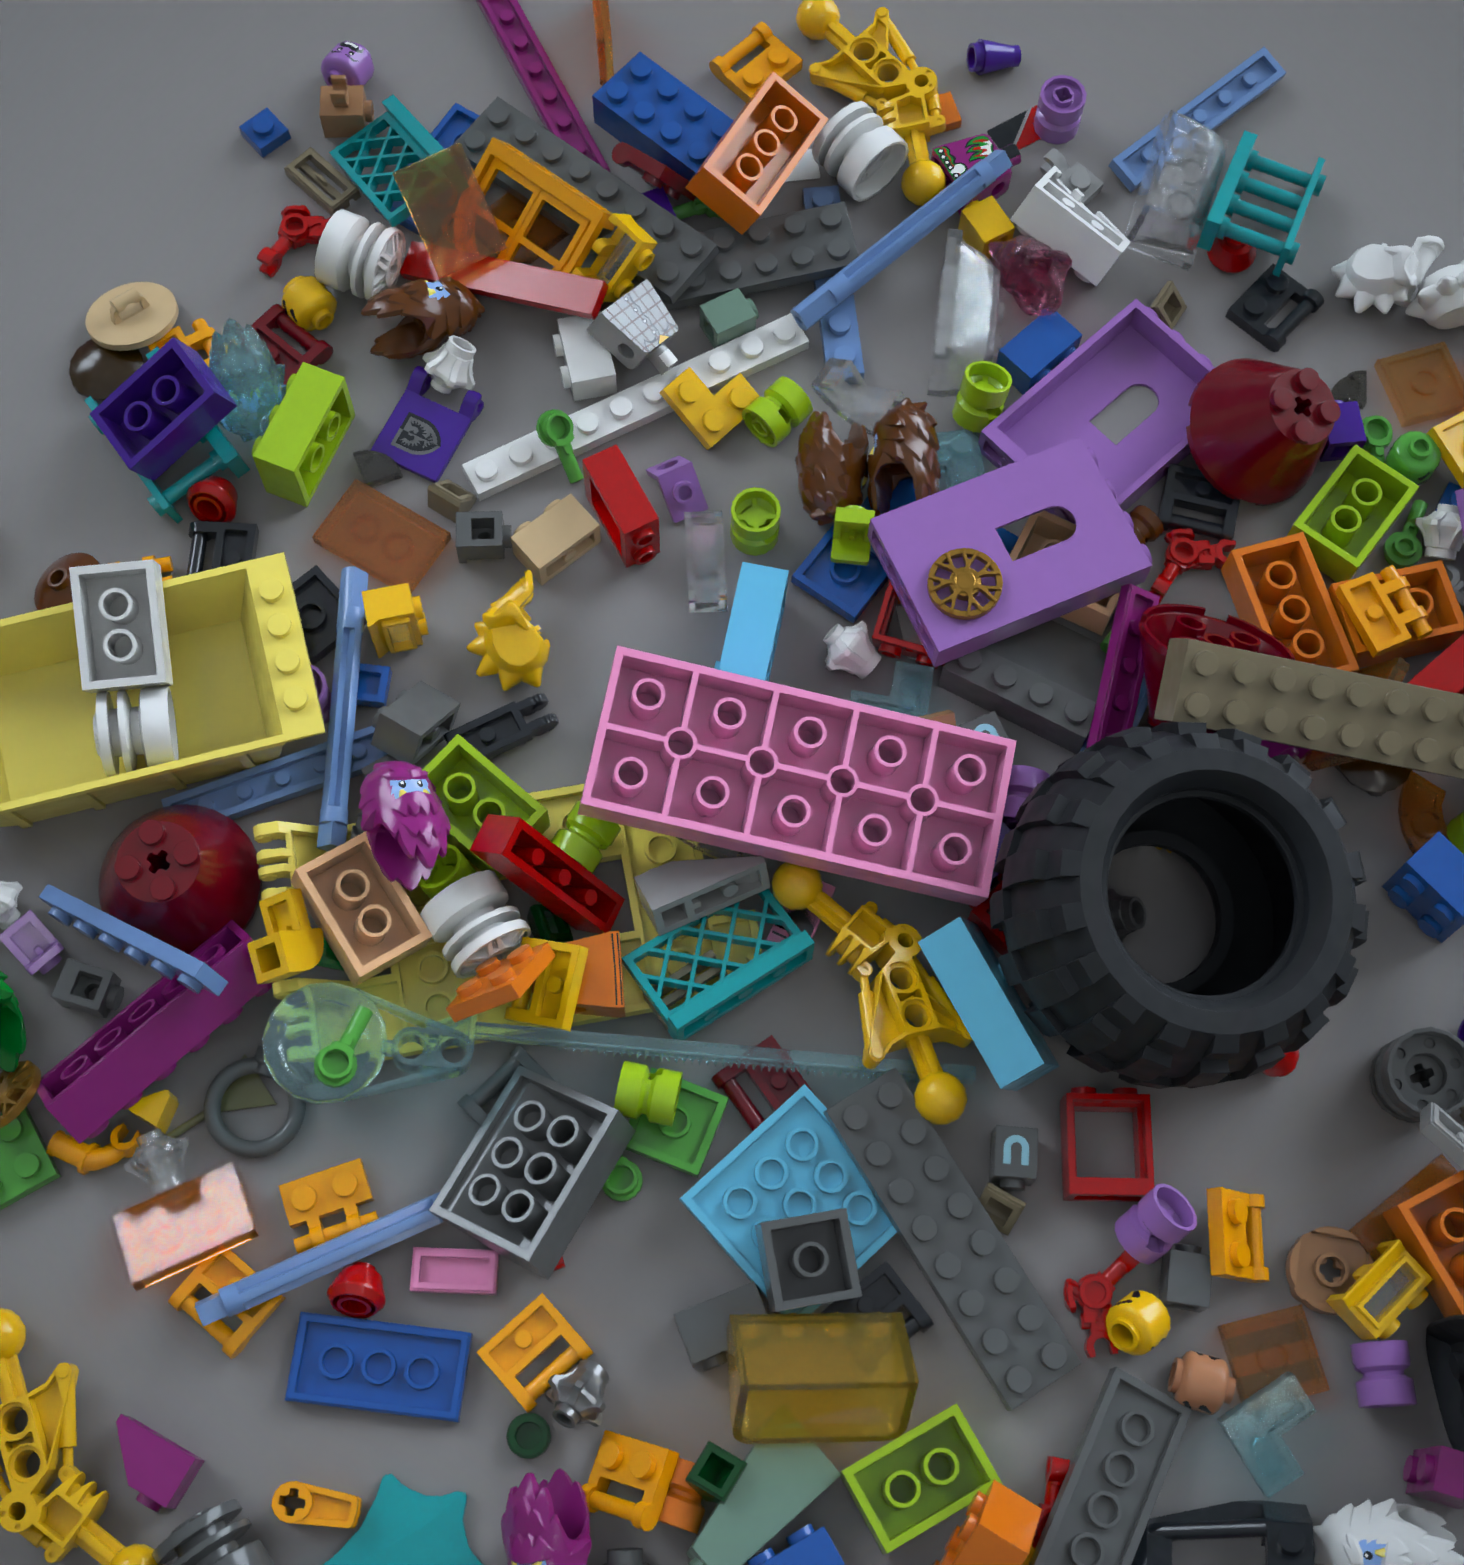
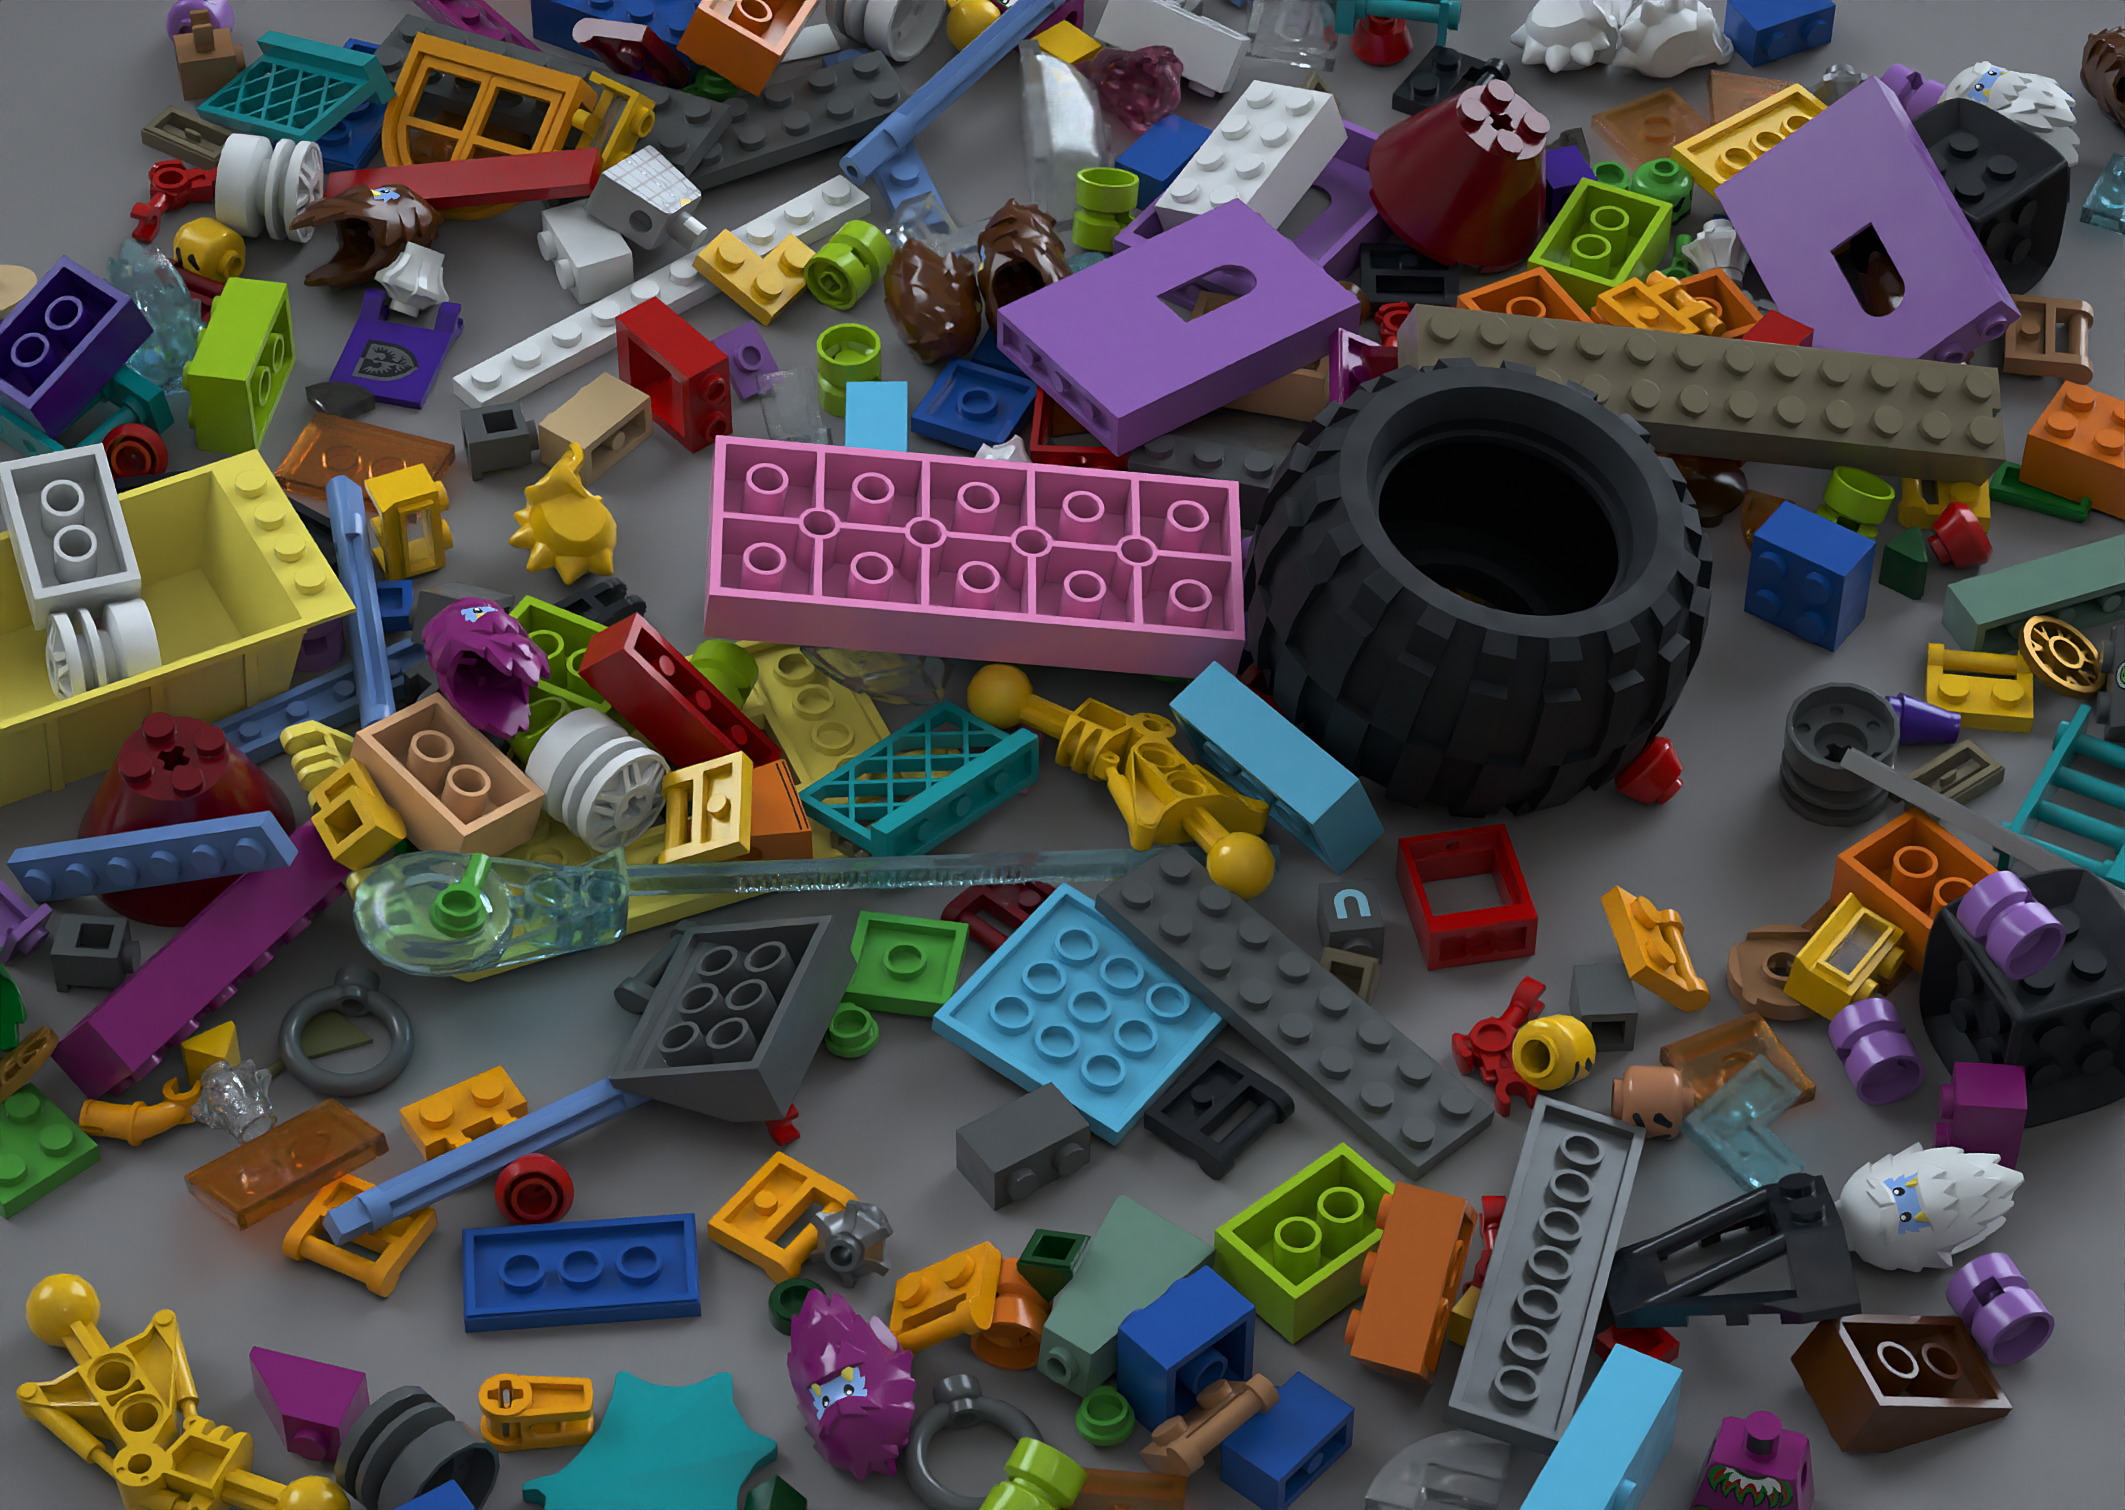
camera: 10 degrees left, 25 degrees down
blue plate [239,108,291,158] -> none
clear orange tile [392,142,508,278] -> none
bright pink tile [410,1247,500,1295] -> none
dark tan slope [427,479,477,523] -> none
orange plate [446,942,556,1022] -> none
bright green plate [536,409,584,484] -> none
lime wheel [614,1061,683,1127] -> none
light grey slope [634,856,771,936] -> none
sand green brick [700,288,759,348] -> none
clear yellow windscreen [727,1312,919,1444] -> none
dark grey brick [755,1208,862,1313] -> none
lime bracket [831,505,875,566] -> none
pearl gold wheel [927,548,1003,620] -> none
medium lavender wheel [1115,1183,1197,1265] -> none
none -> white brick [1154,80,1348,232]

